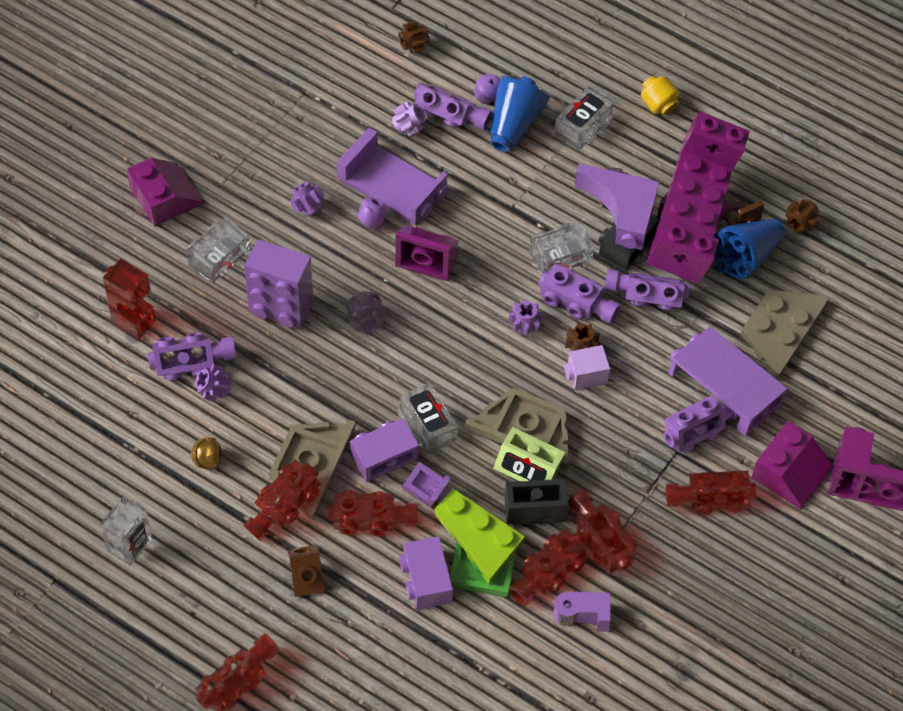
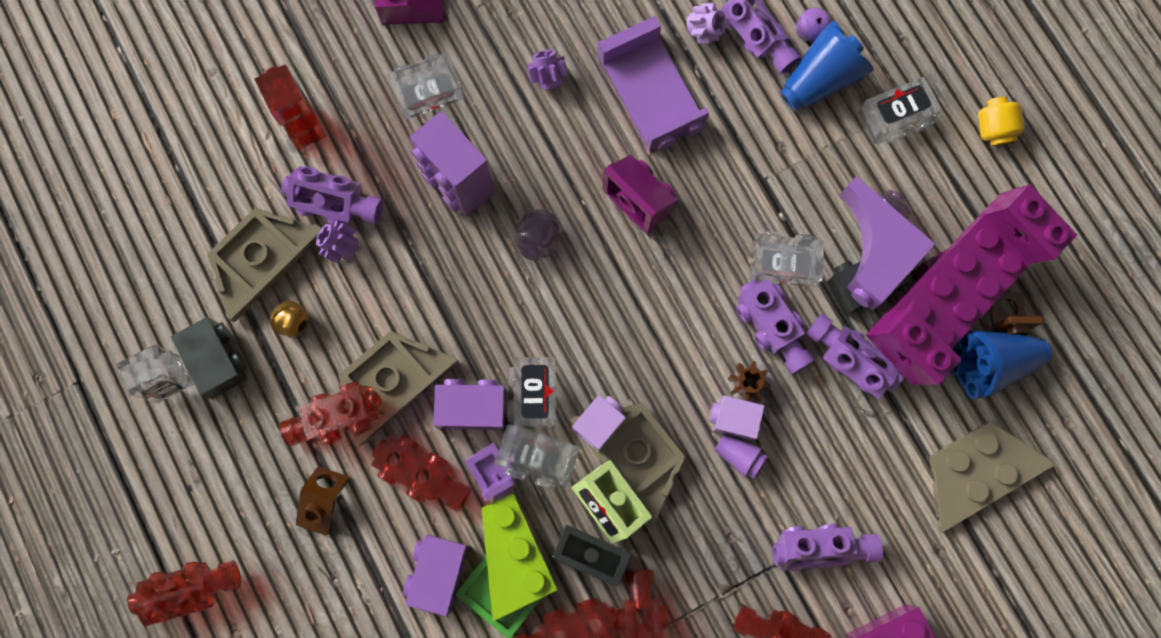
camera: 30 degrees right, 20 degrees up
medium lavender piece [357,197,387,230] -> none
medium lavender gear [508,299,544,336] -> none
medium lavender panel [668,326,787,436] -> none
reddish brown gear [785,199,821,232] -> none
none -> pearl dark grey brick [170,317,248,399]
none -> dark tan wing [207,208,321,323]
none -> clear brick [494,425,580,491]
none -> lavender brick [572,395,626,452]
none -> medium lavender cone [715,434,768,479]

